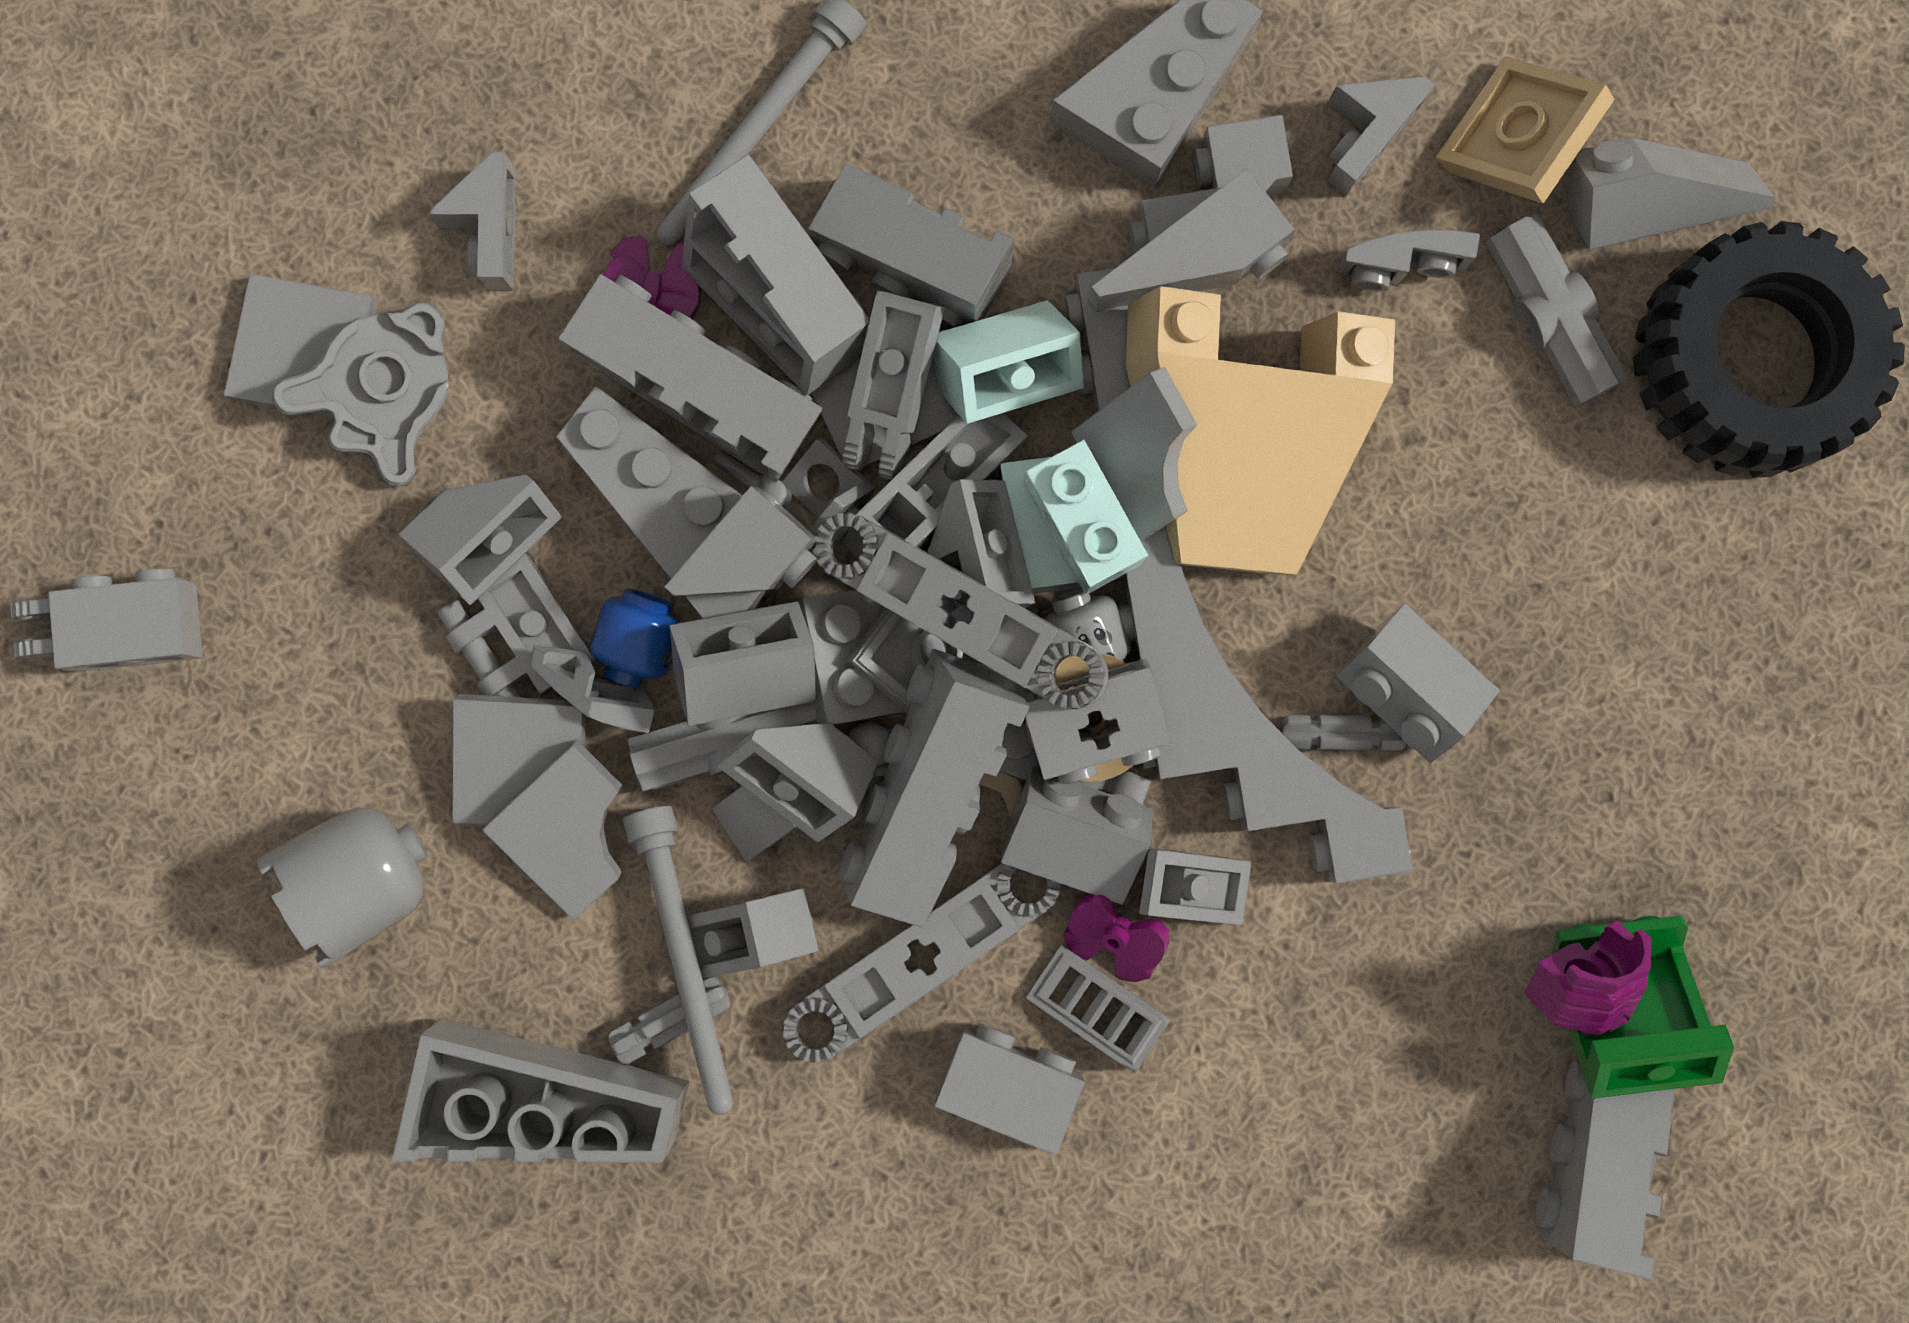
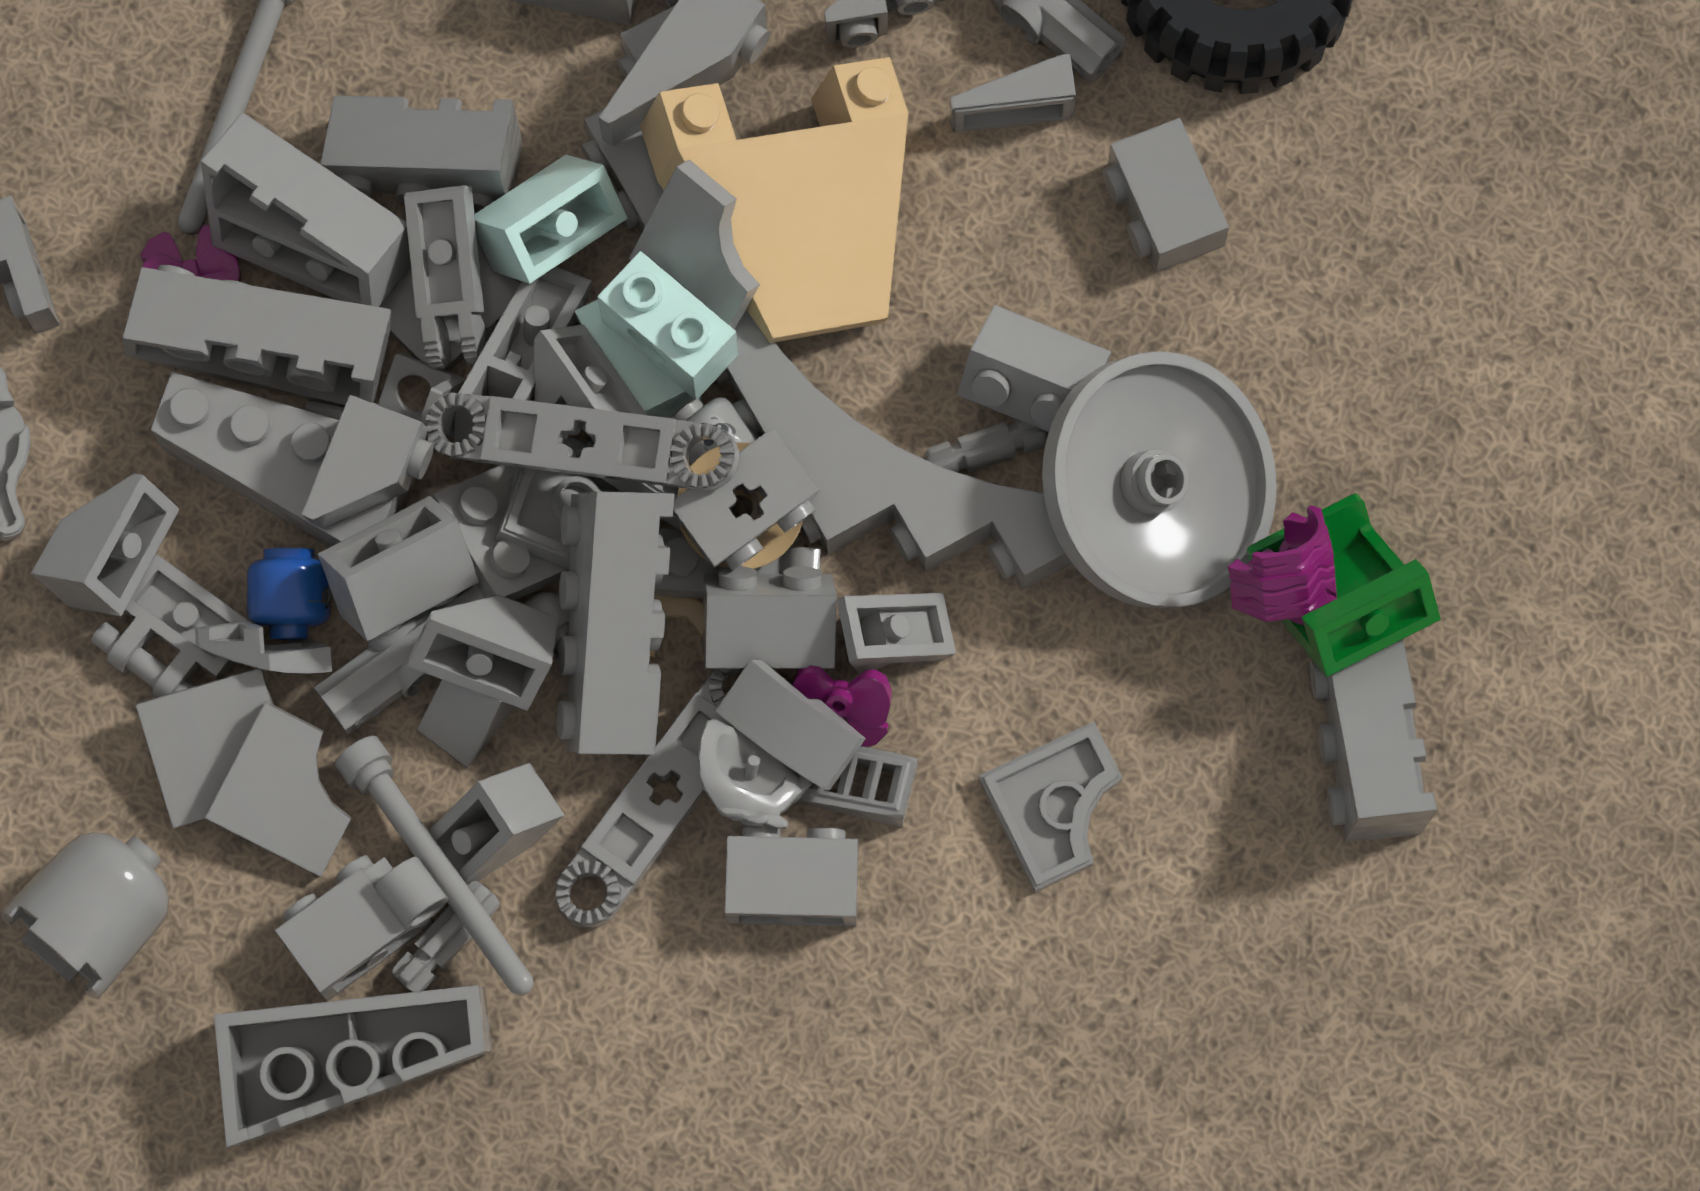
camera: 20 degrees left, 10 degrees down
none -> light grey hinge [275,855,448,1001]
none -> light grey hat [698,719,812,829]
none -> light grey slope [715,659,866,790]
none -> light grey slope [950,53,1076,133]
none -> light grey tile [978,721,1123,893]
none -> light grey dish [1042,352,1277,609]
none -> light grey brick [1102,118,1229,273]

